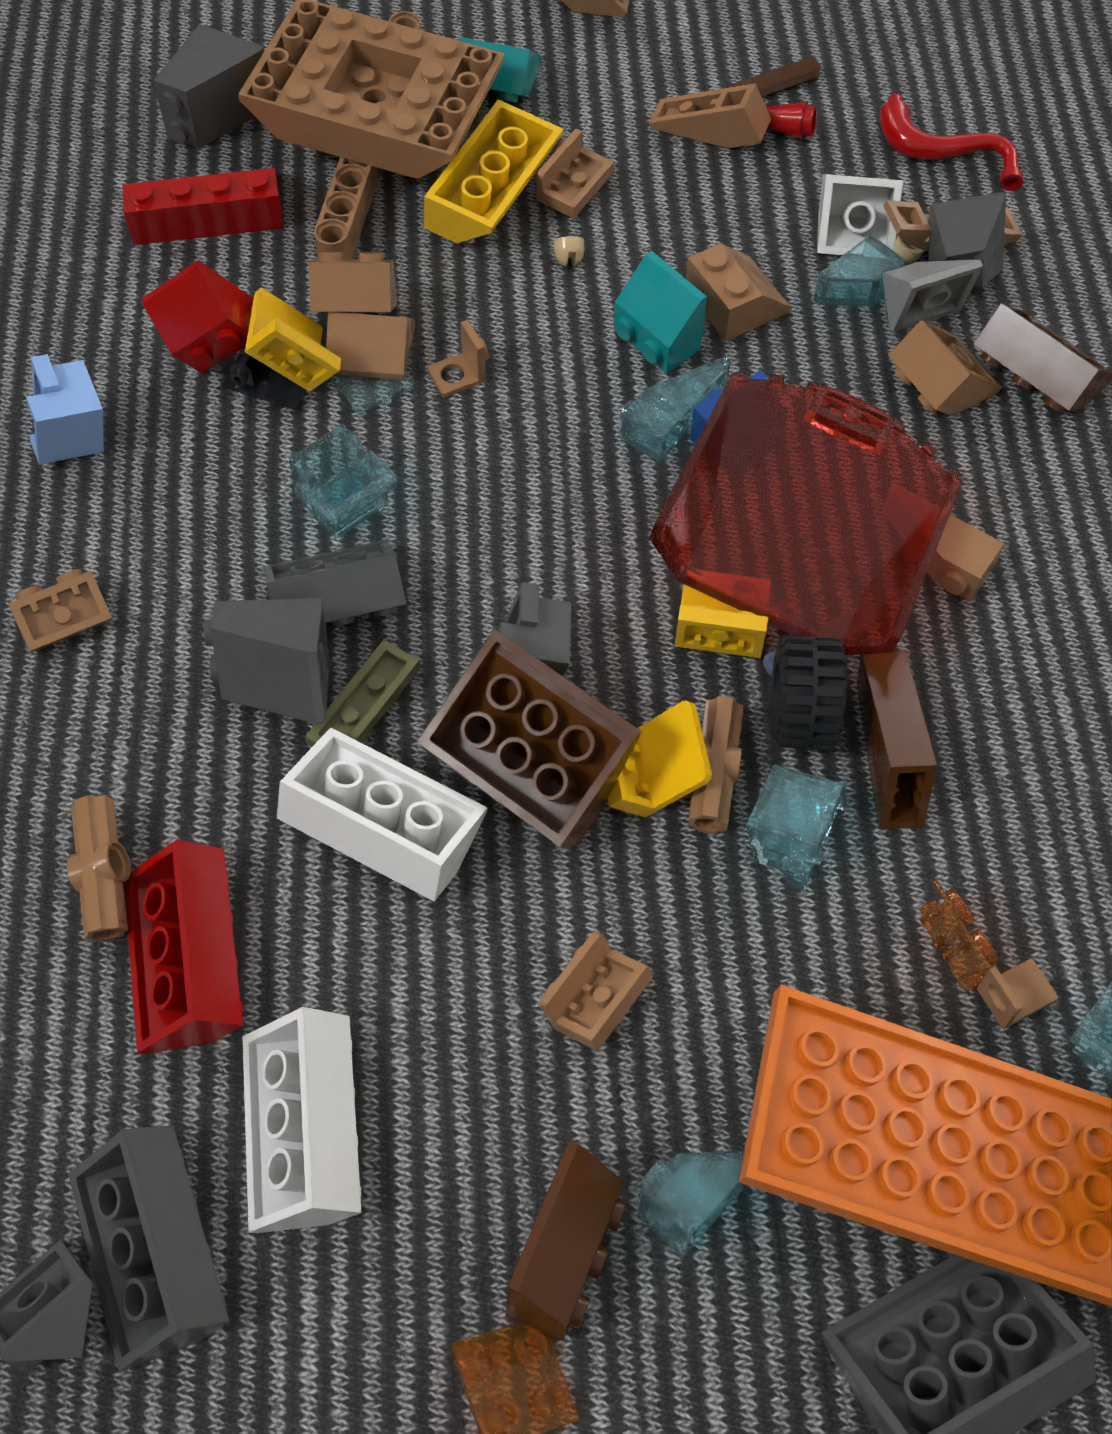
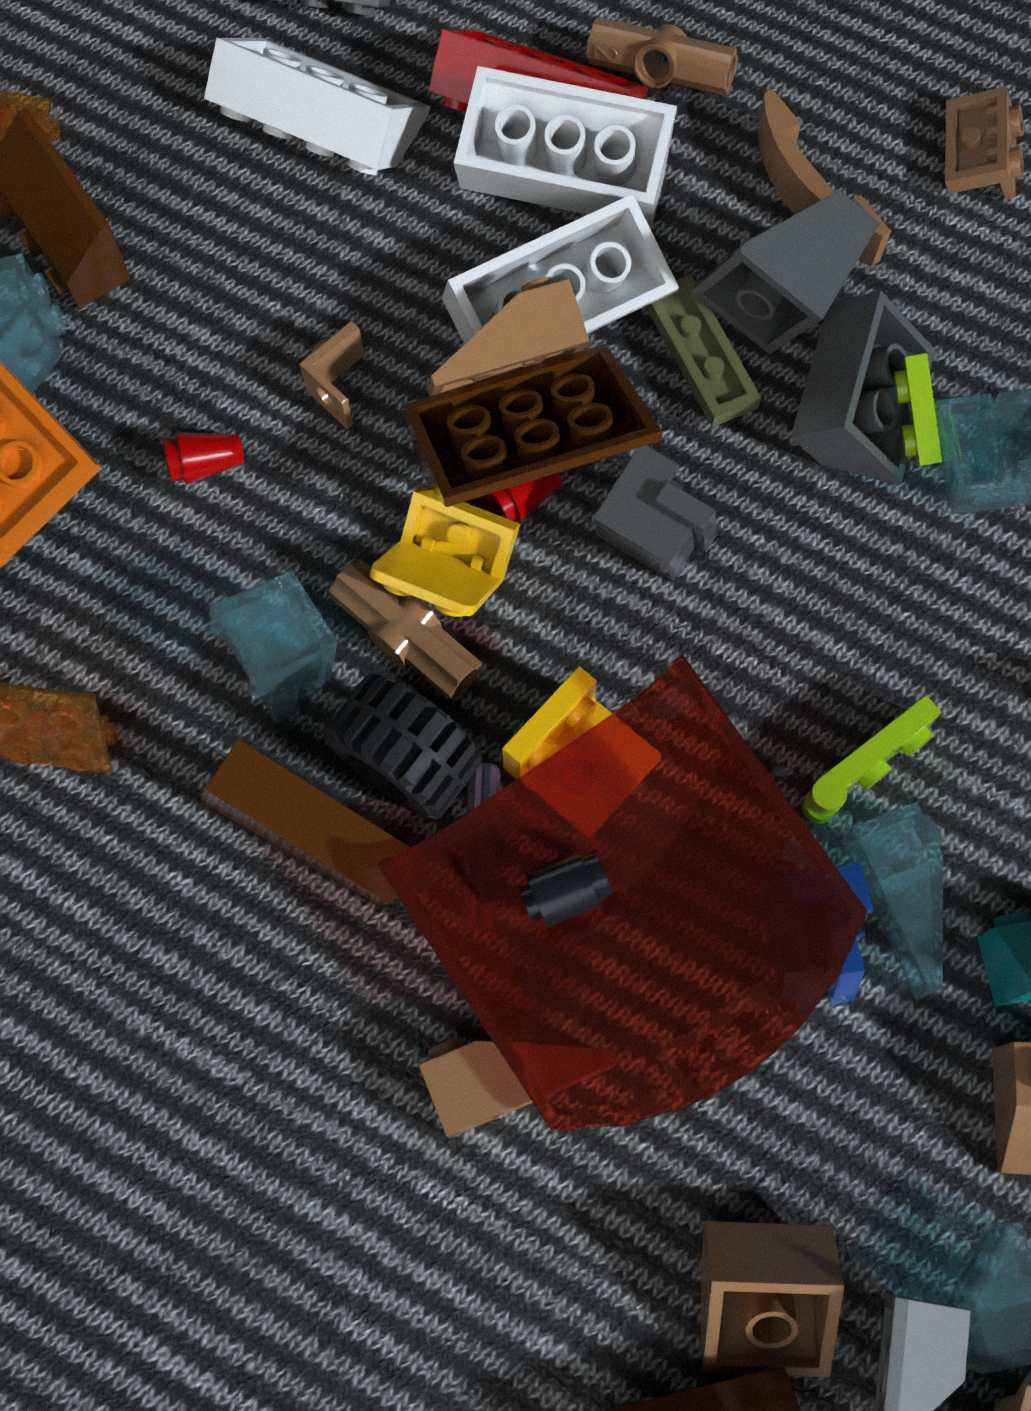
camera: 125 degrees right, 10 degrees up
medium nougat bracket [539,931,653,1051] -> none
none -> red cone [163,432,244,485]
none -> medium nougat bracket [299,321,364,429]
none -> medium nougat slope [426,277,589,397]
none -> white slope [454,66,677,228]
none -> black brick [519,849,613,928]
none -> medium nougat slope [757,89,891,266]
none -> lime plate [802,695,942,824]
none -> lime plate [894,353,942,466]

